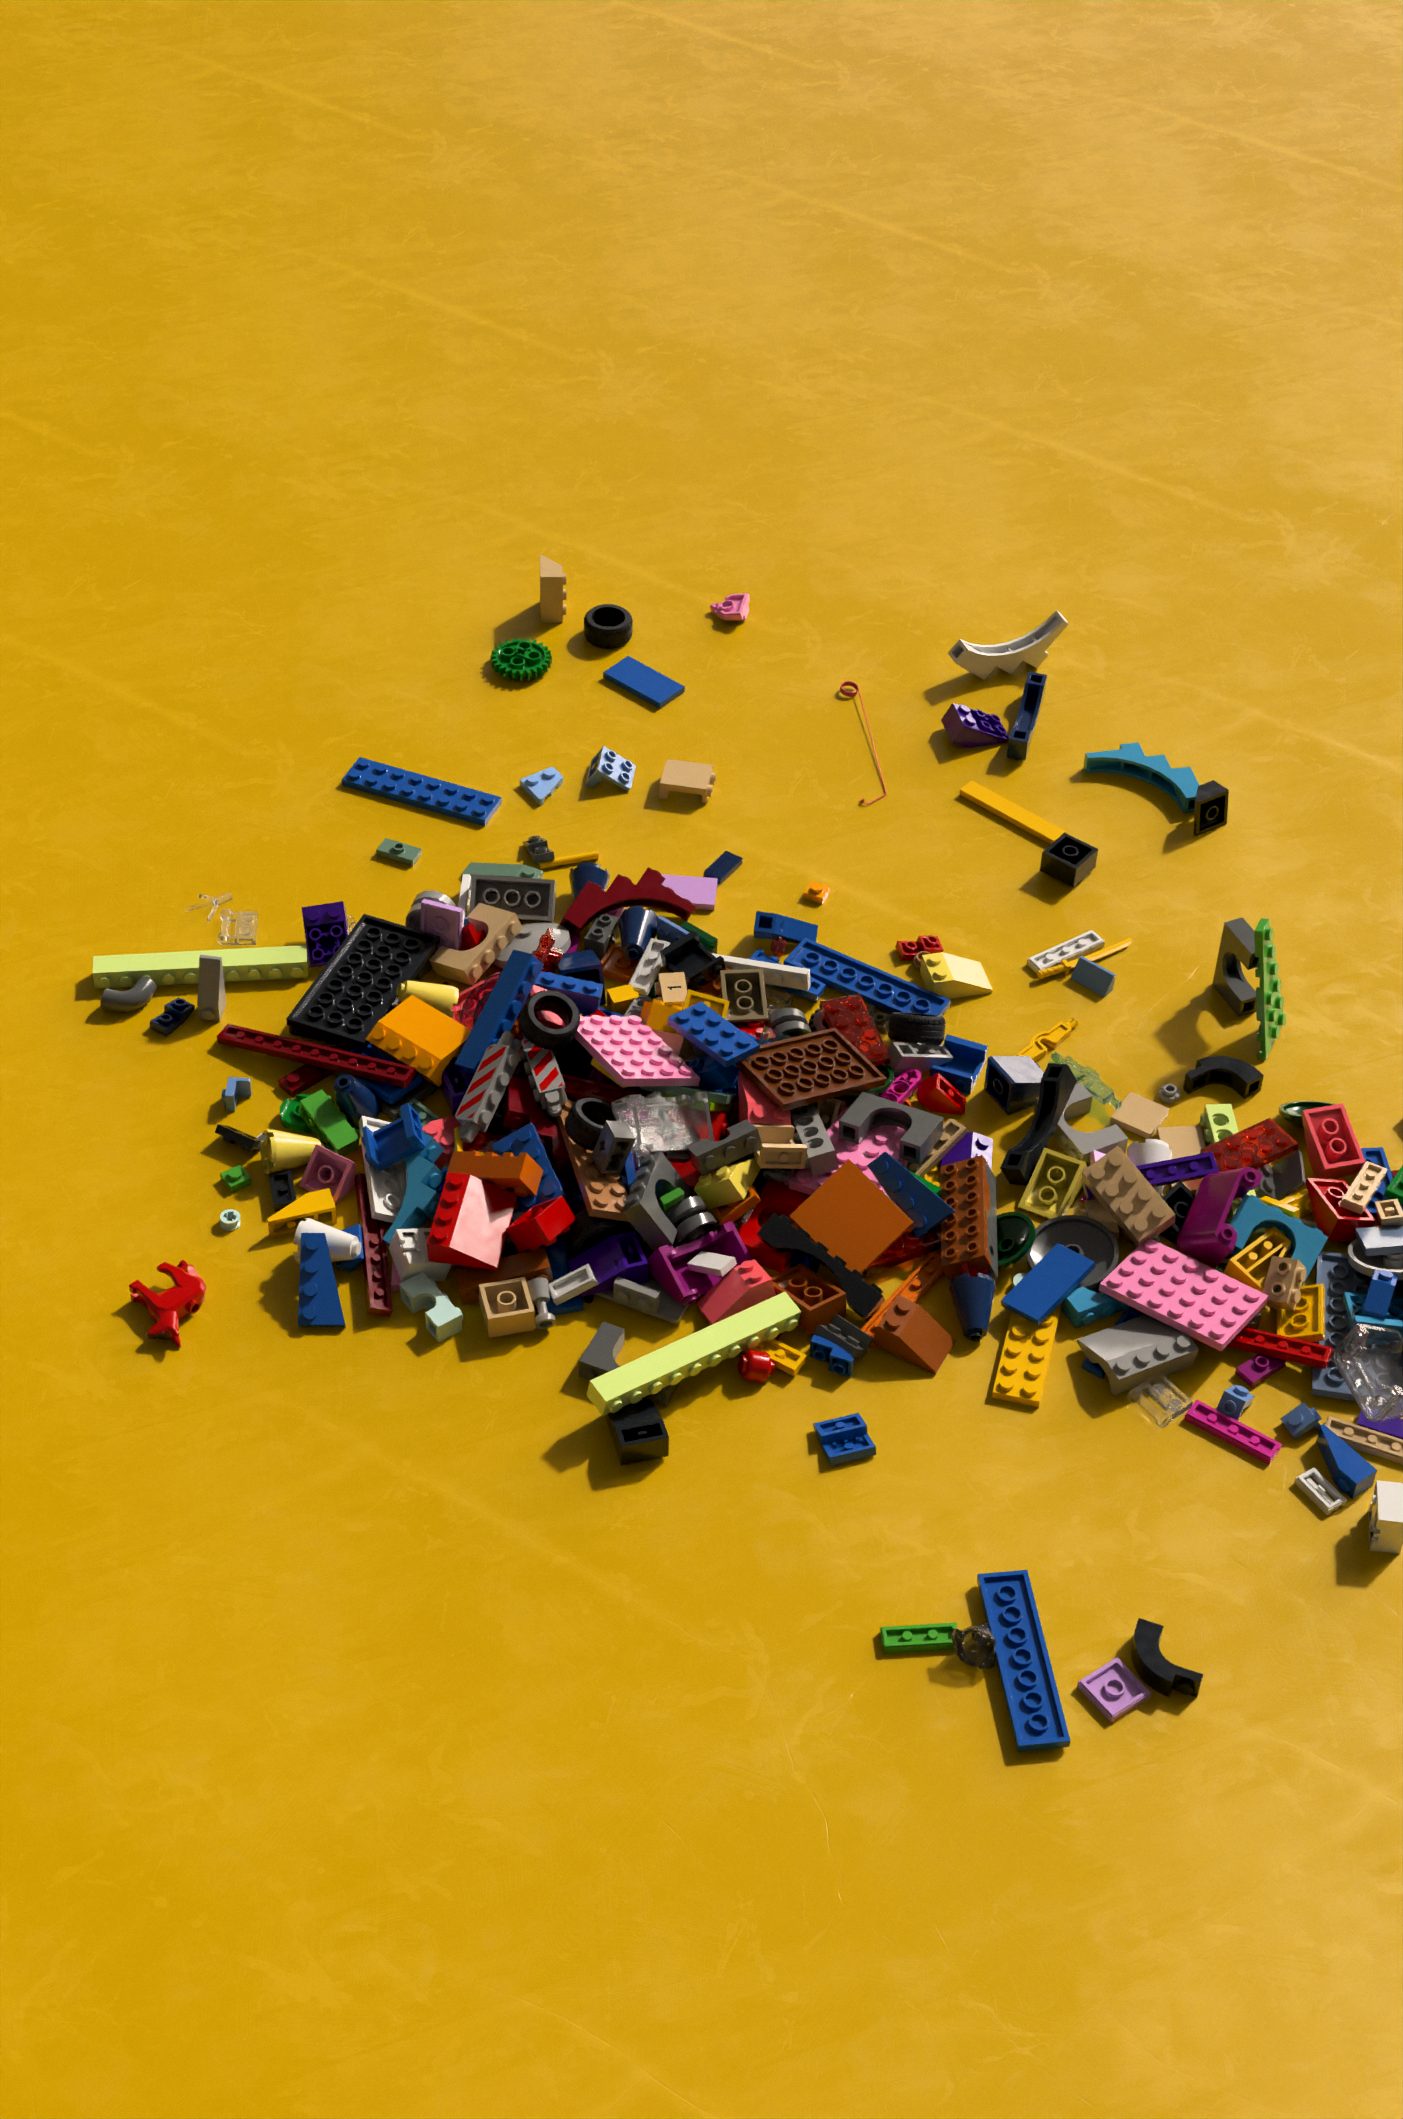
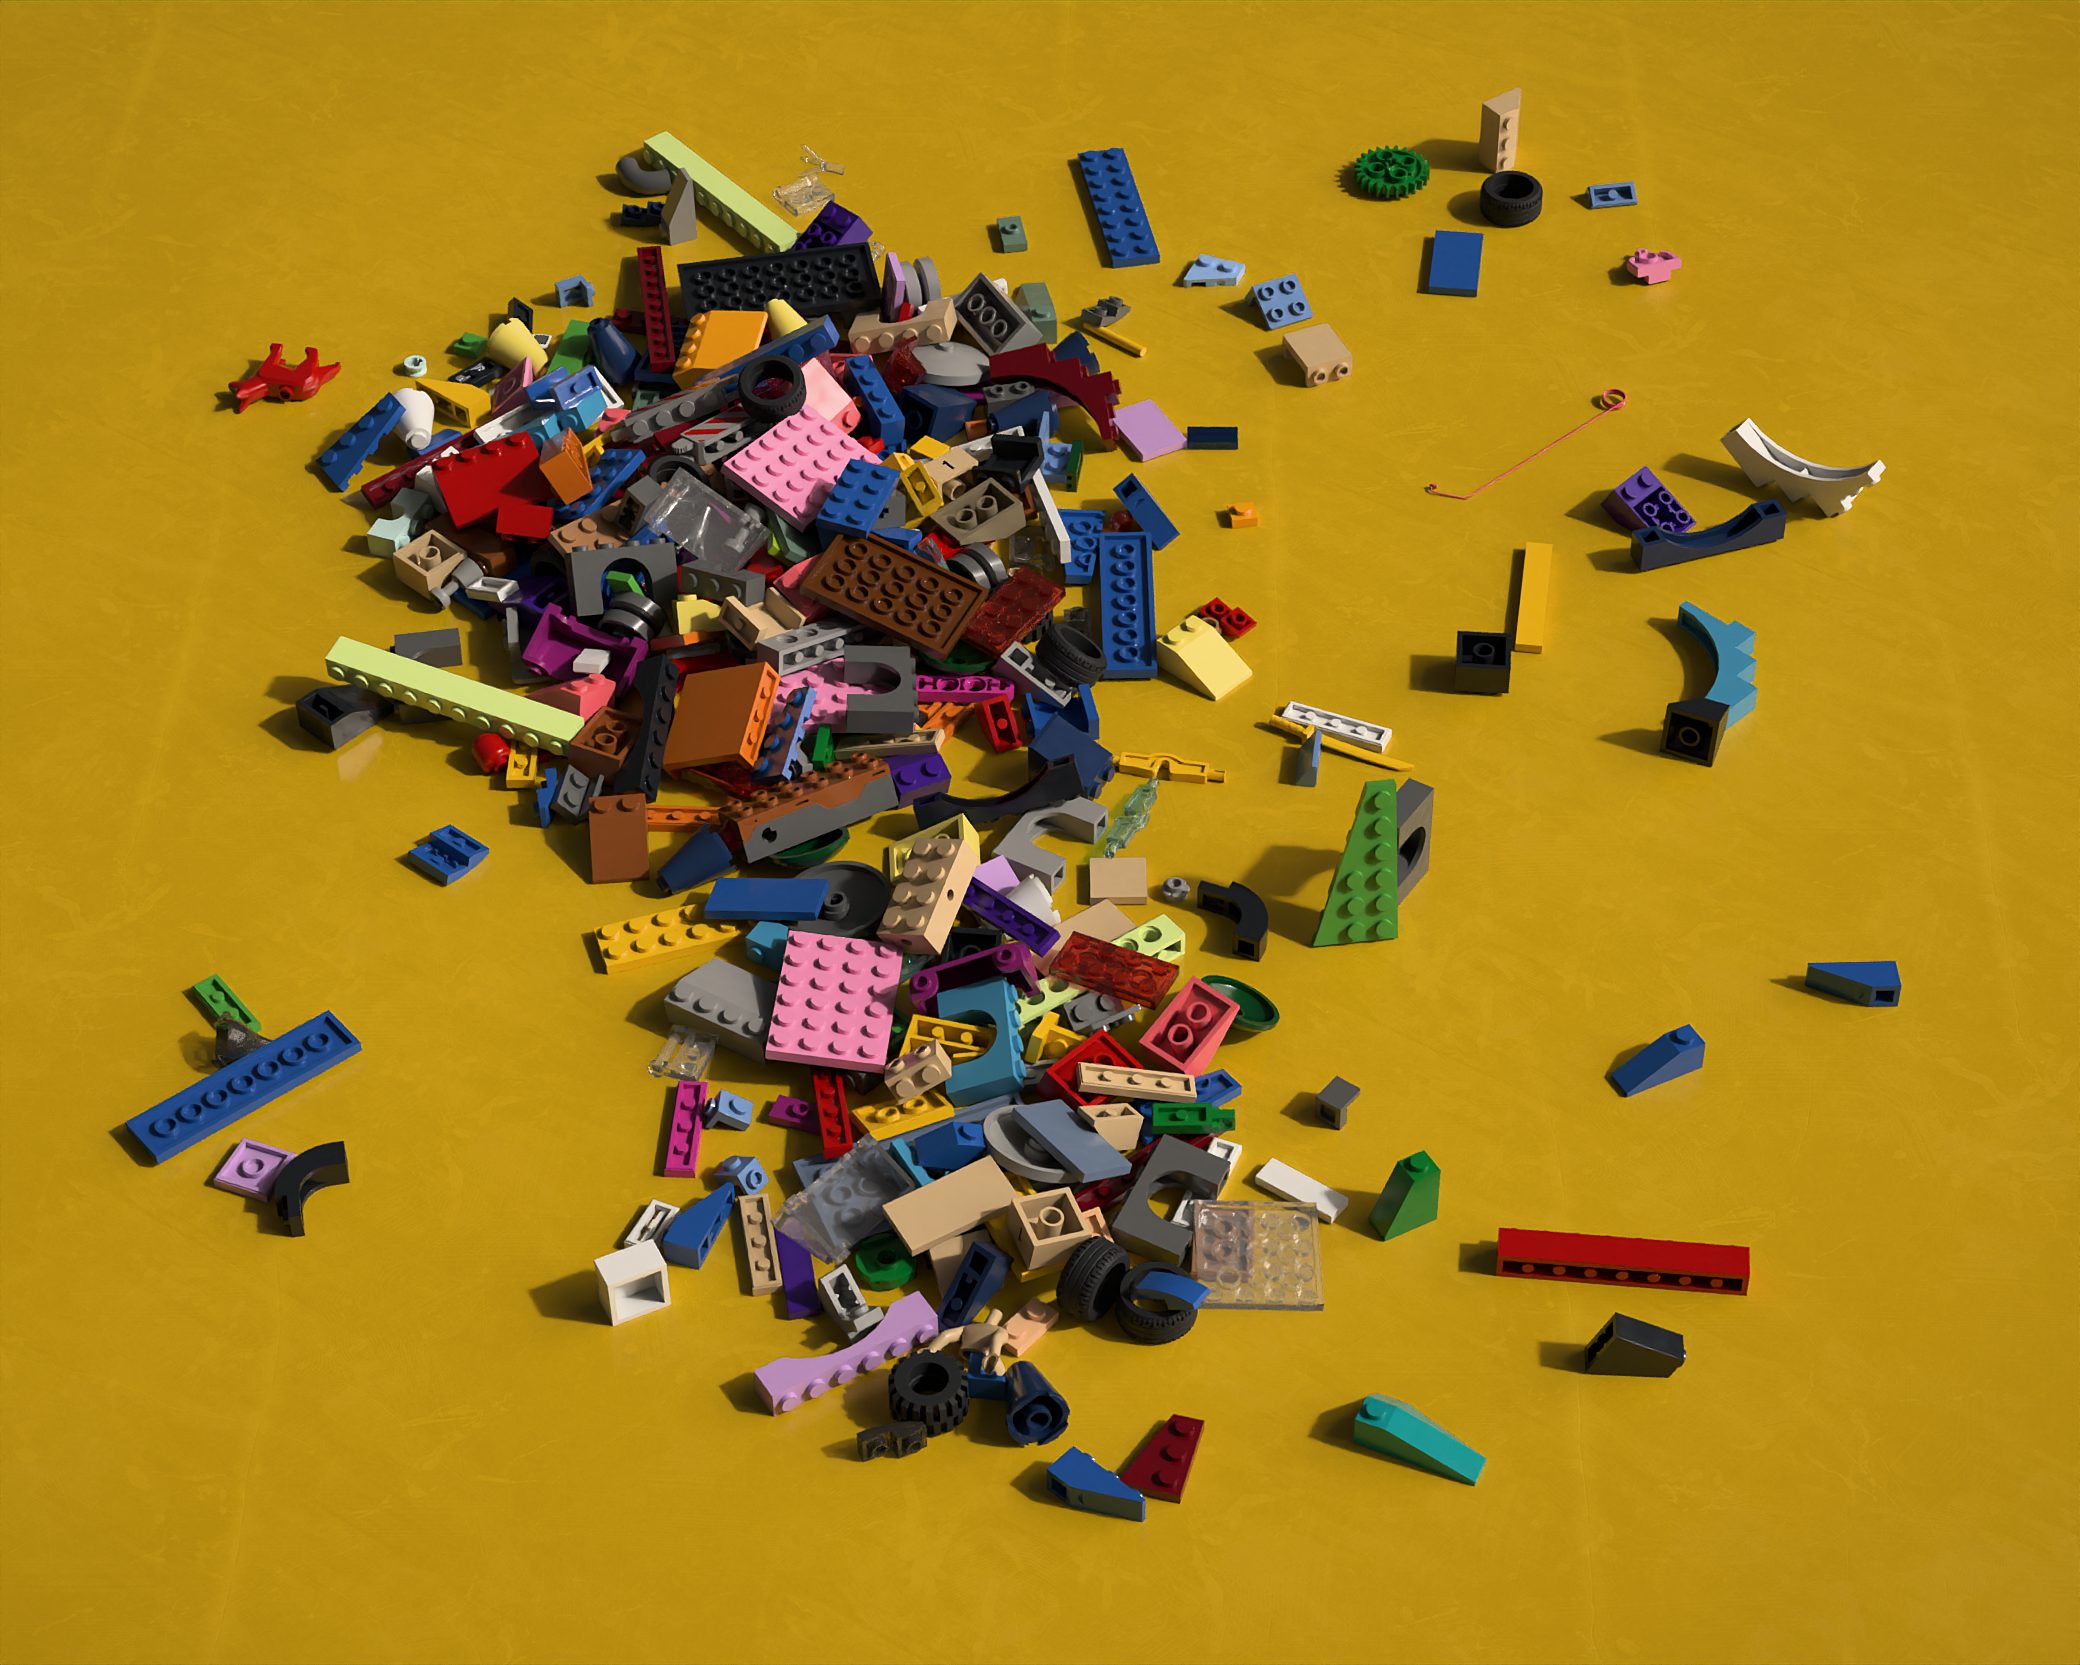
camera: 60 degrees right, 0 degrees up
none -> medium blue slope [1585,182,1638,209]

